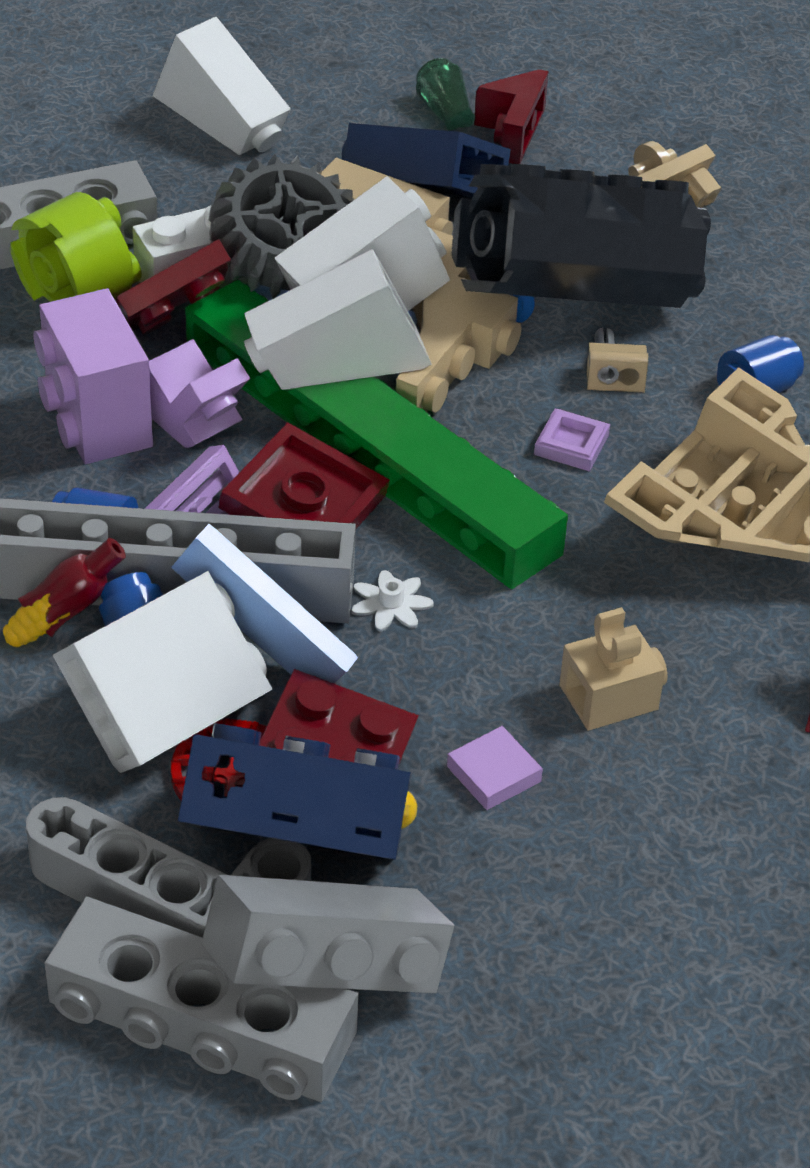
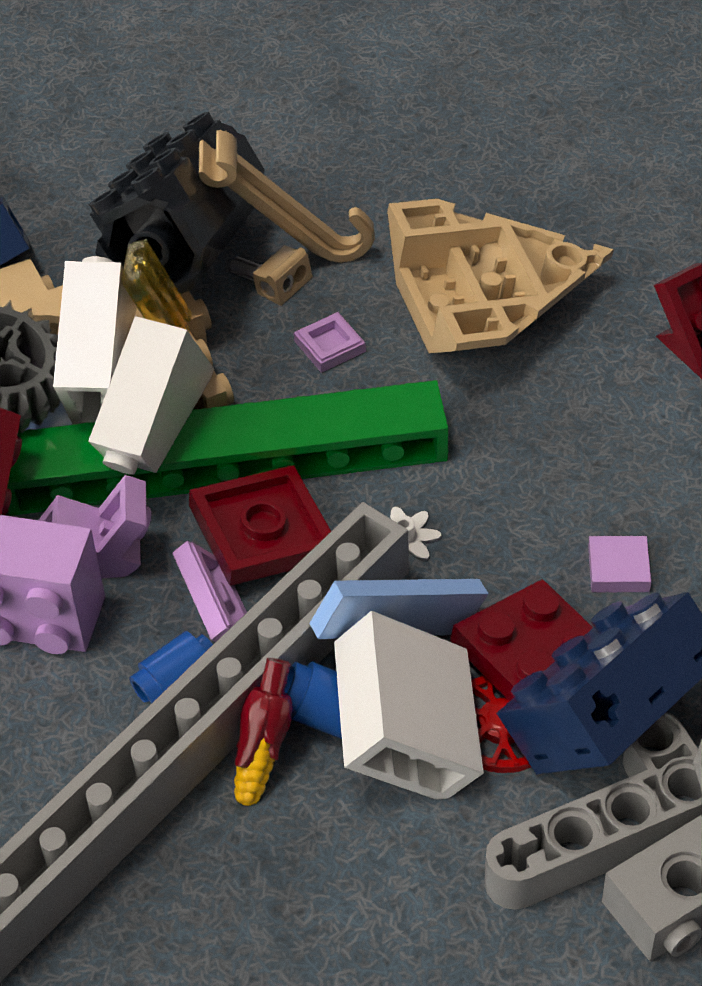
camera: 50 degrees left, 5 degrees up
tan brick [559,607,667,731] -> none
tan hips [628,141,721,207] -> none
blue brick [717,335,804,393] -> none
none -> clear yellow tile [121,240,192,333]
none -> tan piece [199,130,375,263]

